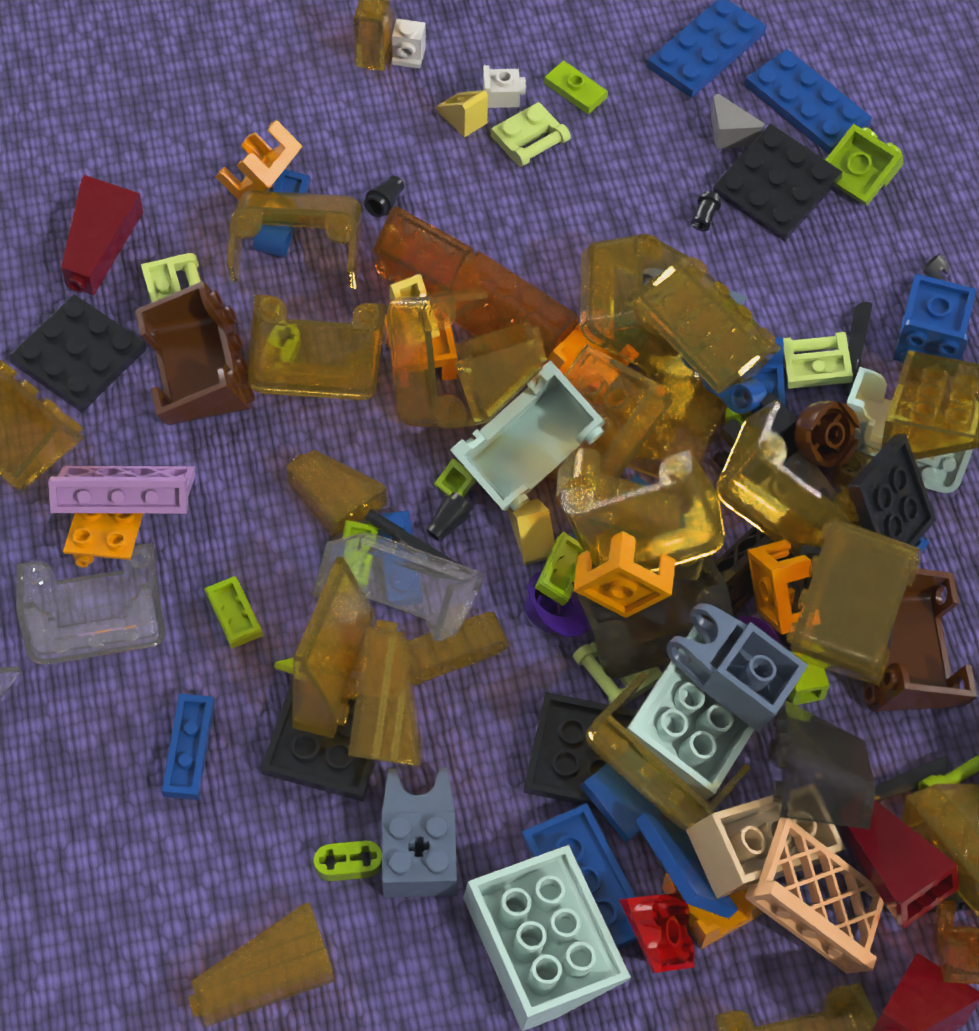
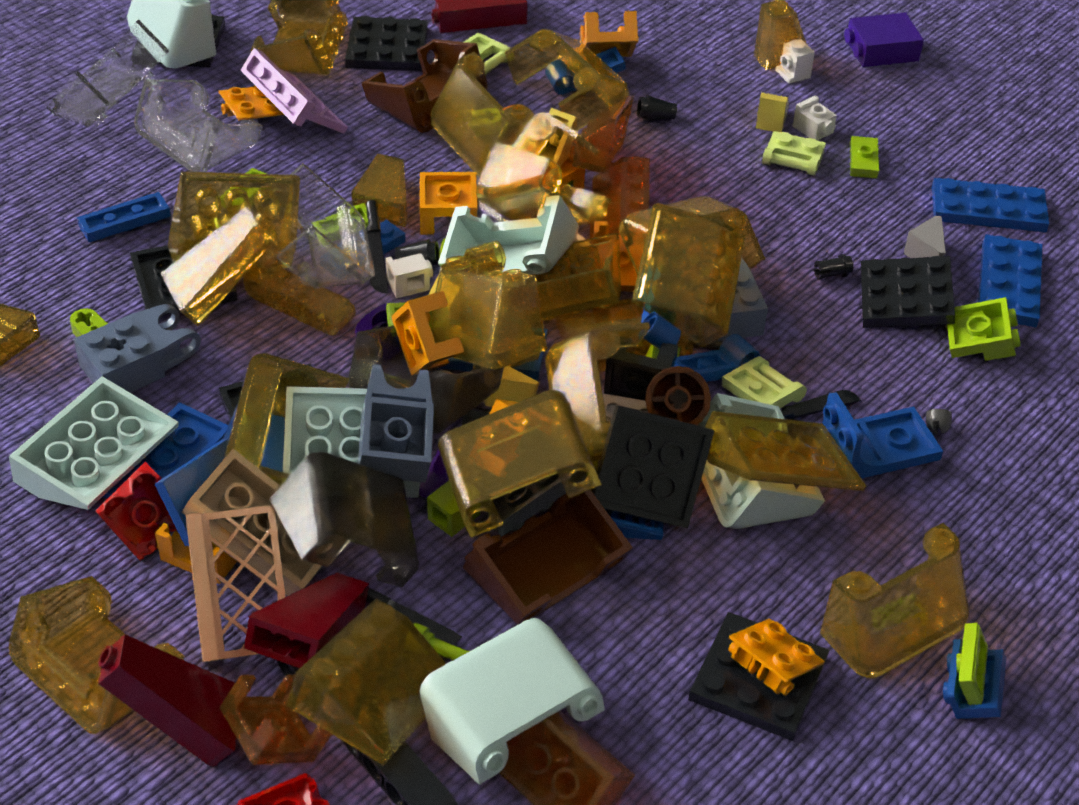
camera: 55 degrees right, 15 degrees down
none -> white brick [386,253,433,299]
none -> light orange panel [420,172,477,235]

